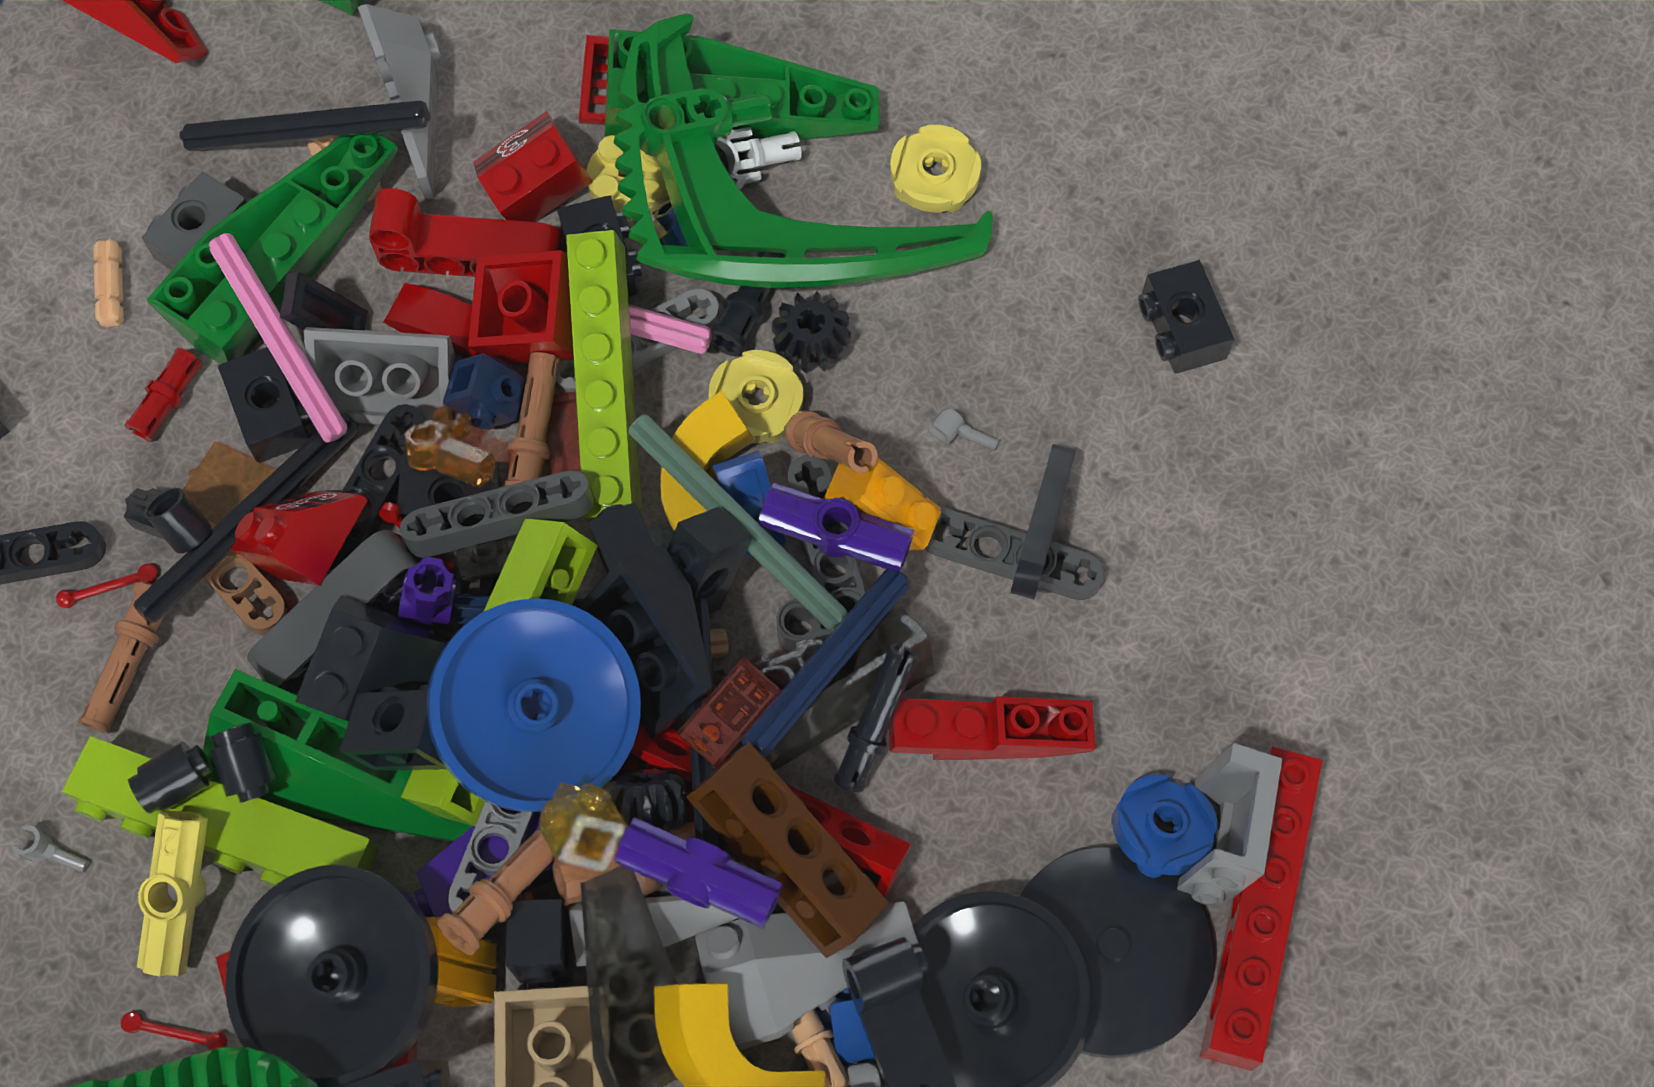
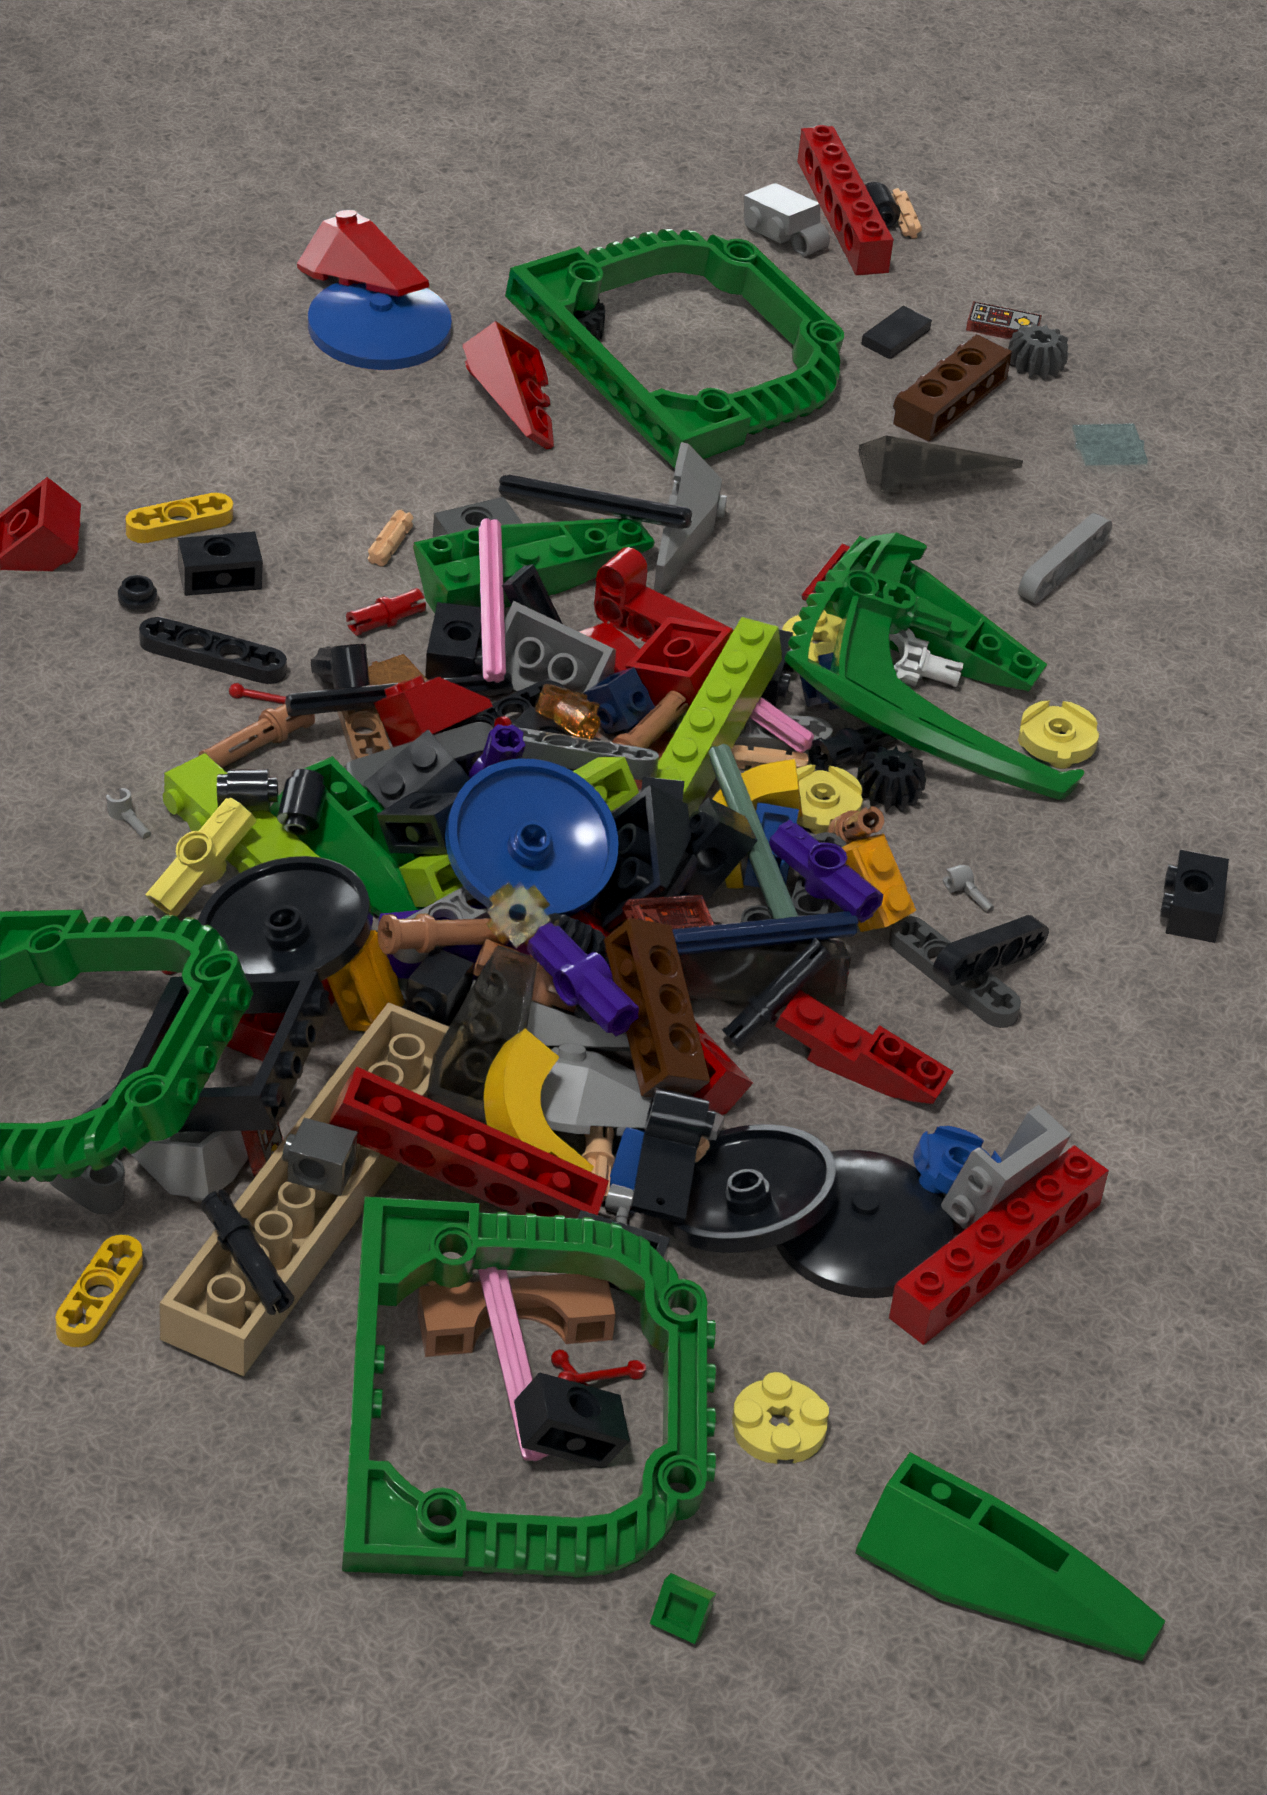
camera: 25 degrees right, 25 degrees down
red slope [473,111,593,222] -> none
none -> light nougat axle [731,744,809,770]

